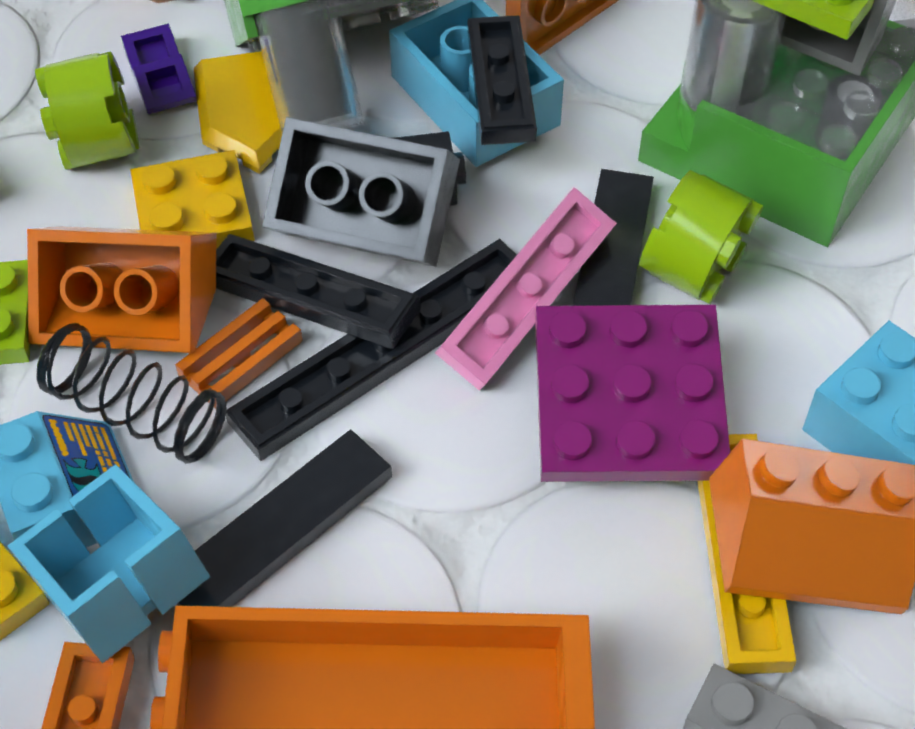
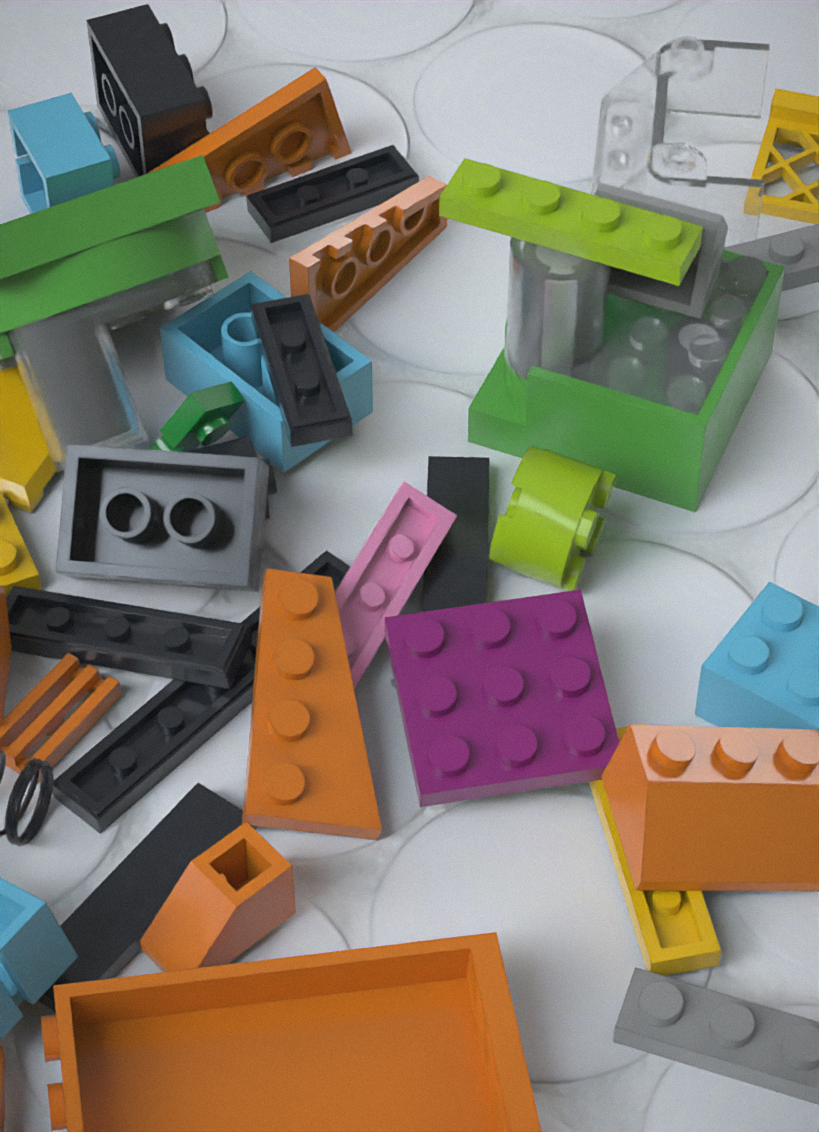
camera: 10 degrees left, 5 degrees down
none -> orange slope [140,821,296,972]
none -> green plate [148,381,245,452]
none -> orange wing [242,568,382,840]

